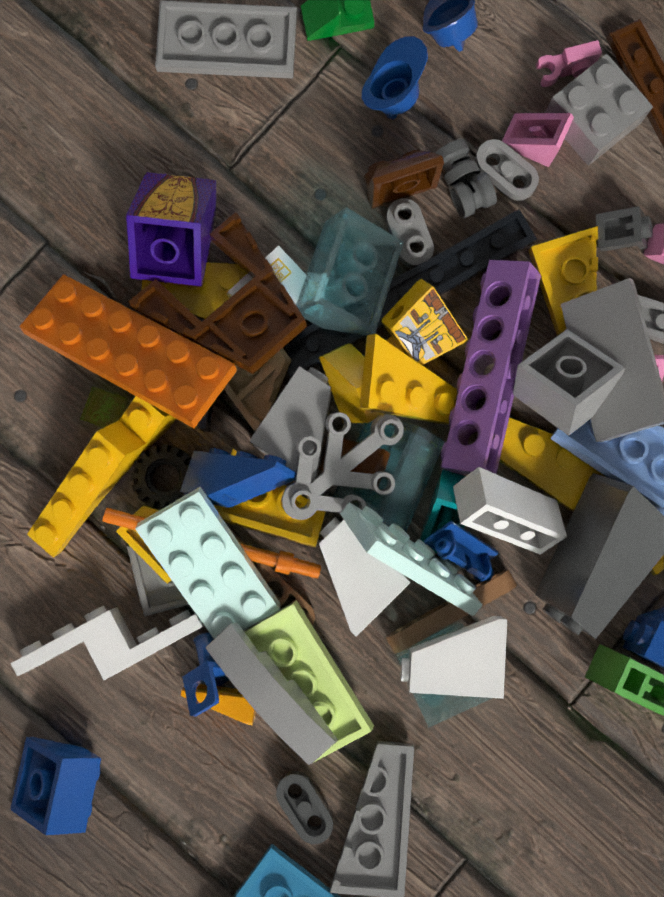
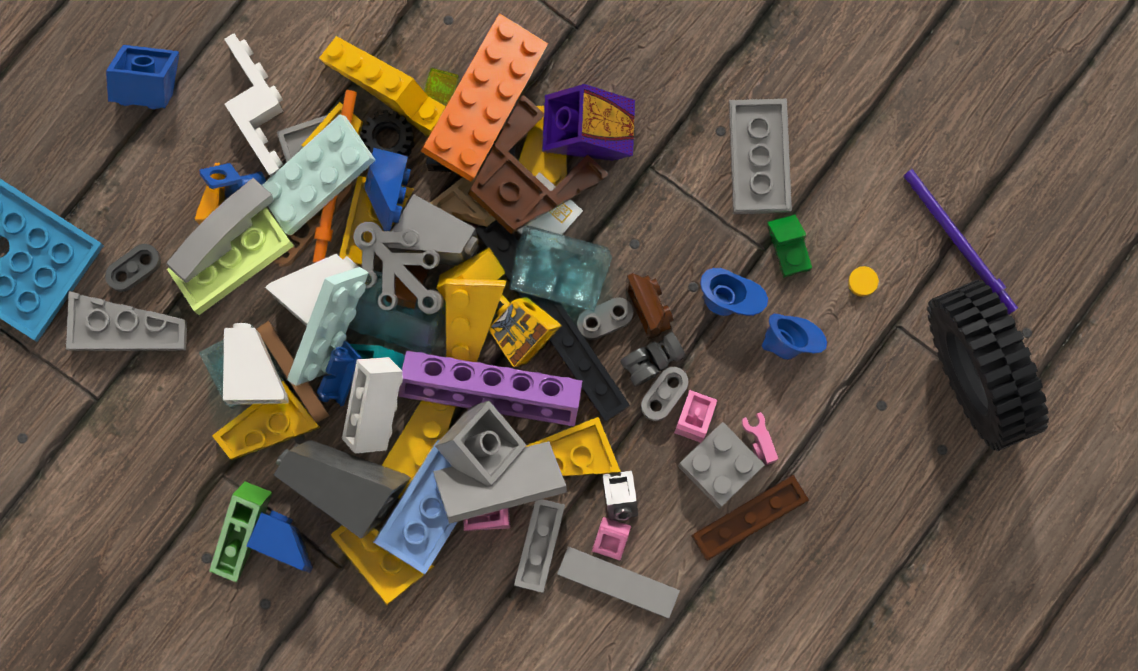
camera: 85 degrees right, 5 degrees down
none -> yellow wing [212,381,320,460]

